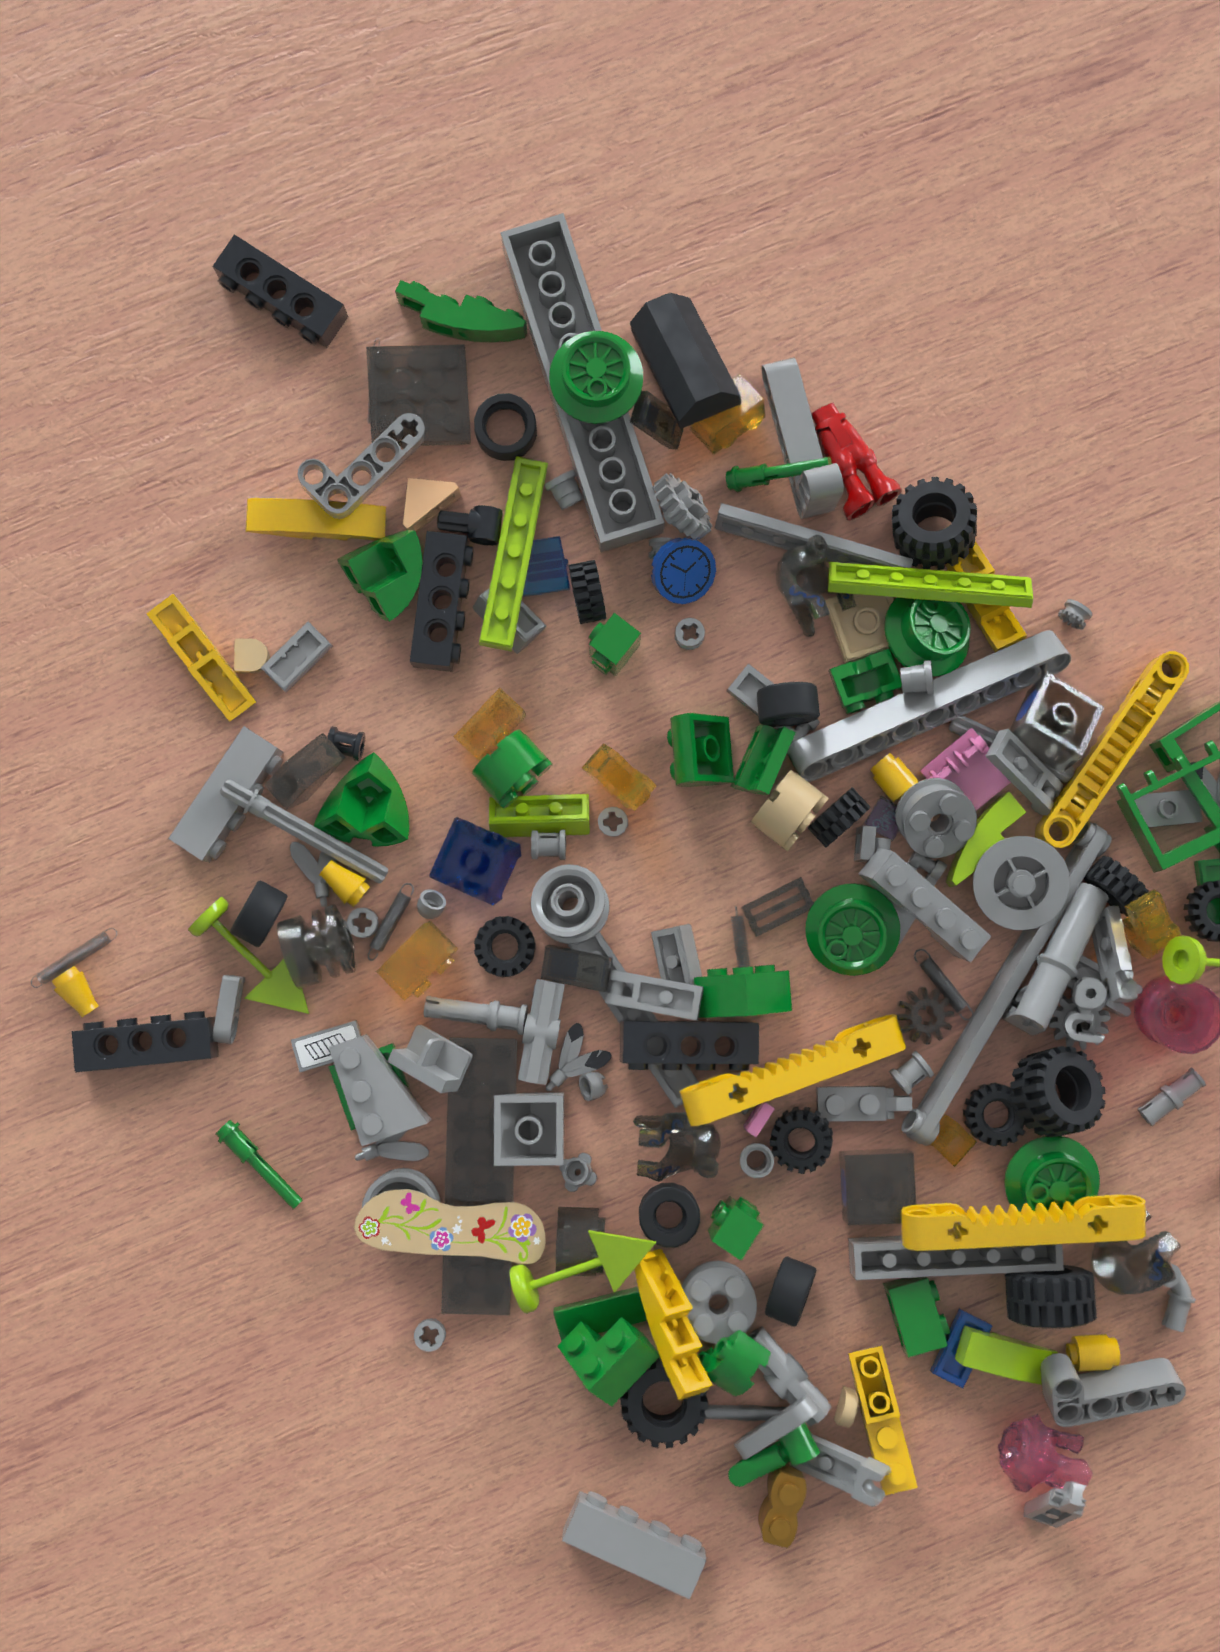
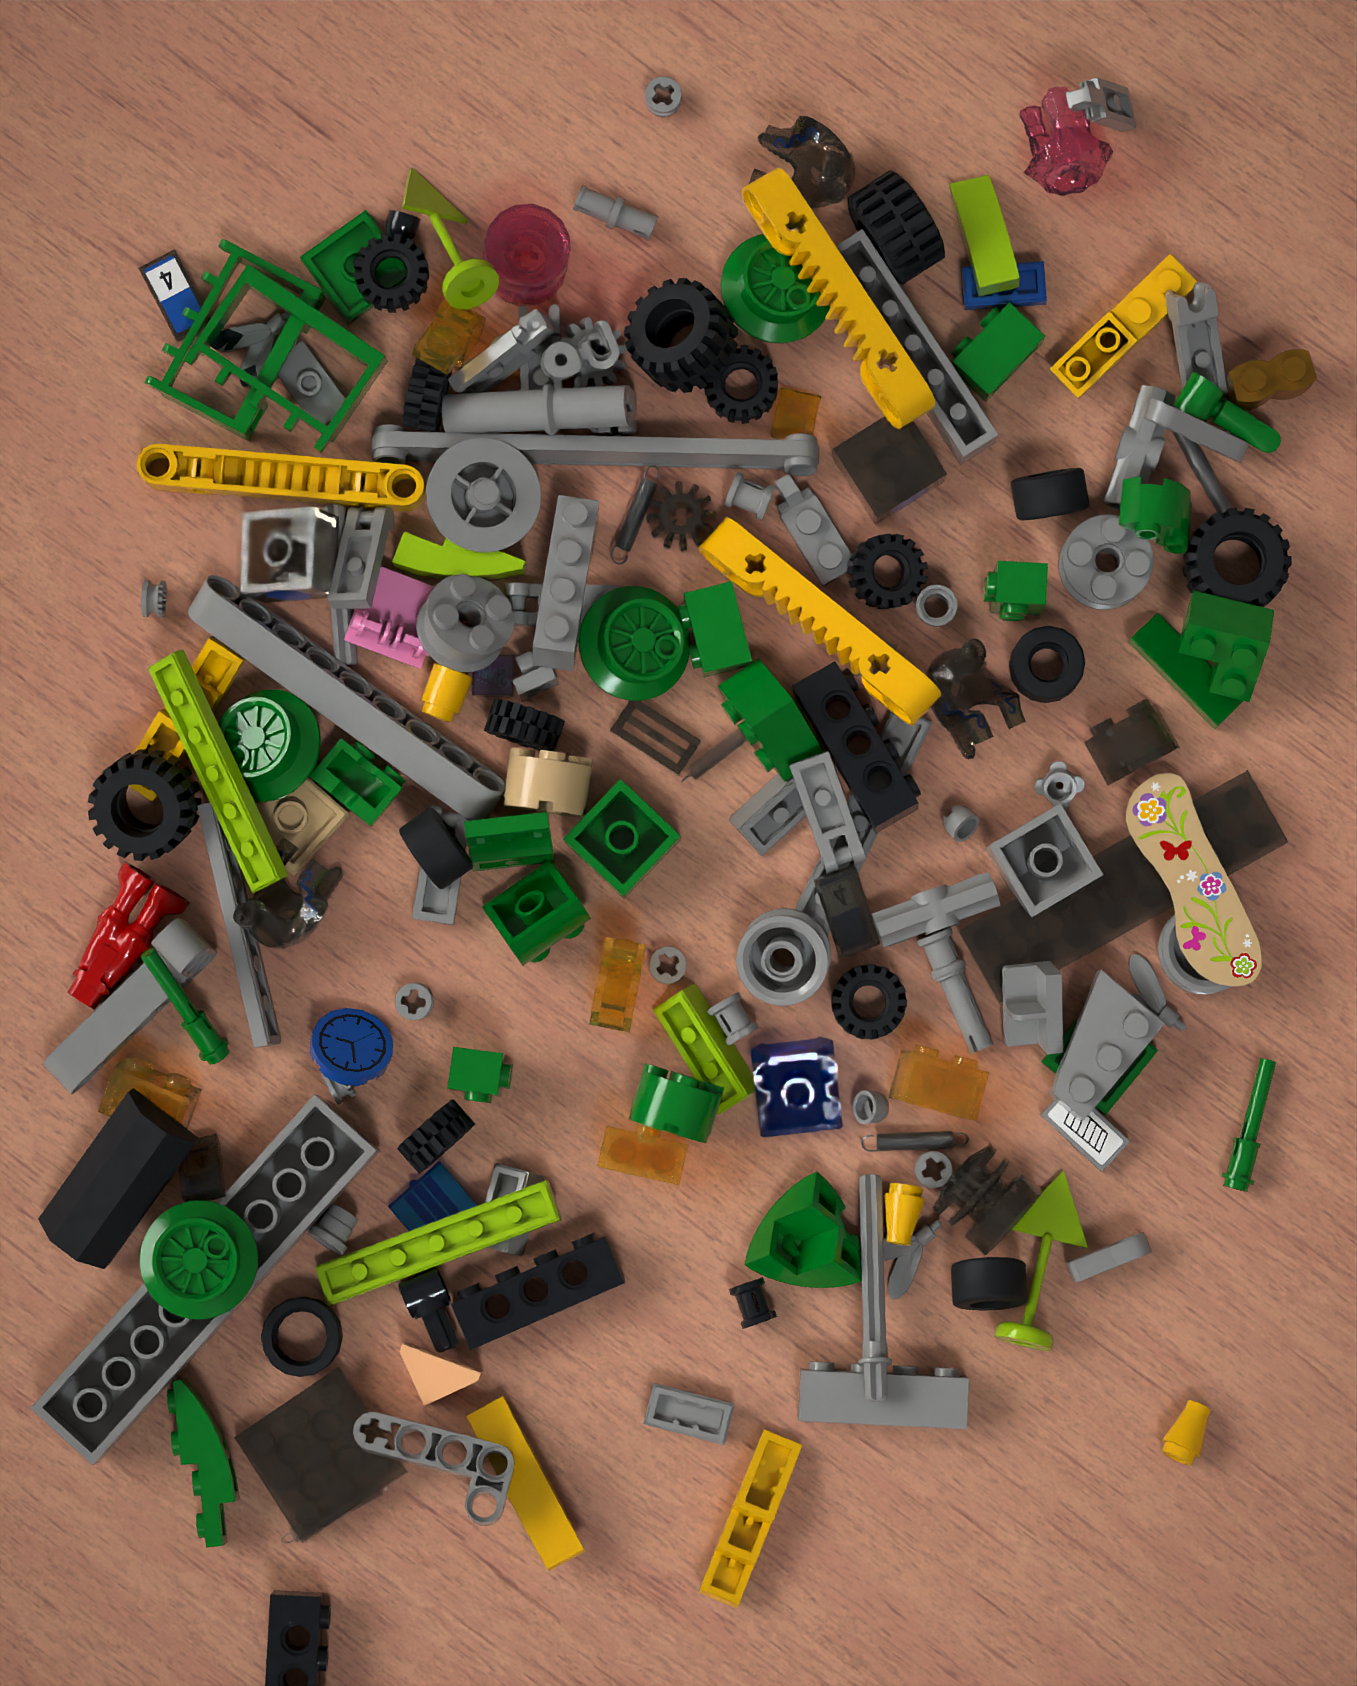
camera: 115 degrees left, 0 degrees up
flat silver piece [31,928,117,988] -> none
black brick [72,1011,219,1073] -> none
tan tile [234,639,270,673] -> none
clear smoke slope [264,733,346,810] -> none
green brick [337,530,422,622] -> none
light grey bush [414,1318,446,1352] -> none
lime piece [510,1230,656,1314] -> none
light grey piece [546,1023,611,1091] -> none
yellow slope [634,1248,712,1400] -> none
light grey gear [653,473,713,540] -> none
bright pink tile [743,1102,775,1137] -> none
tan tile [834,1386,859,1428] -> none
light grey piece [900,660,934,695] -> none
light grey beam [1041,1353,1186,1427] -> none
yellow brick [1066,1334,1120,1372] -> none
light grey piece [1150,1259,1196,1332] -> none
none -> green brick [563,779,681,899]
none -> green brick [678,581,752,678]

